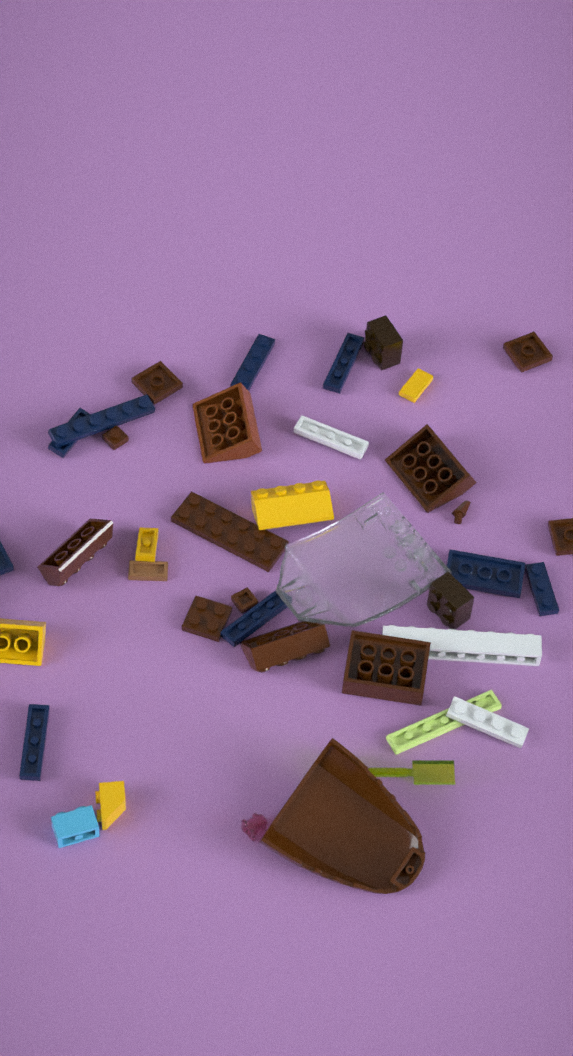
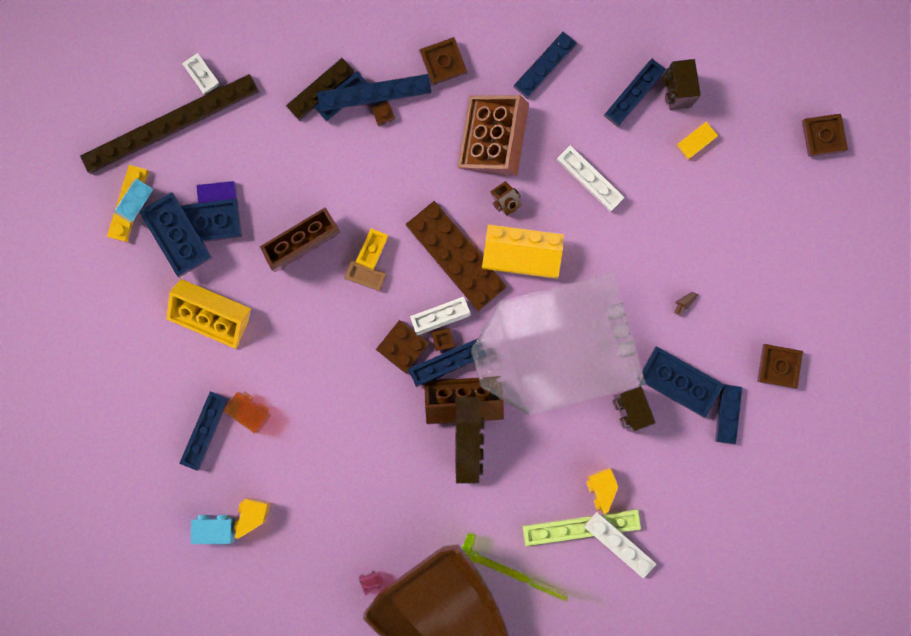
camera: 20 degrees right, 30 degrees up
reddish brown slope [342,630,431,706] -> none
white brick [382,625,542,666] -> none
reddish brown slope [385,424,477,513] -> none
none -> clear orange brick [223,391,272,434]
none -> dark brown plate [286,58,355,121]
none -> white plate [410,297,471,335]
none -> dark brown wedge [455,397,485,484]
none -> reddish brown brick [490,181,522,216]
none -> yellow slope [586,468,618,514]

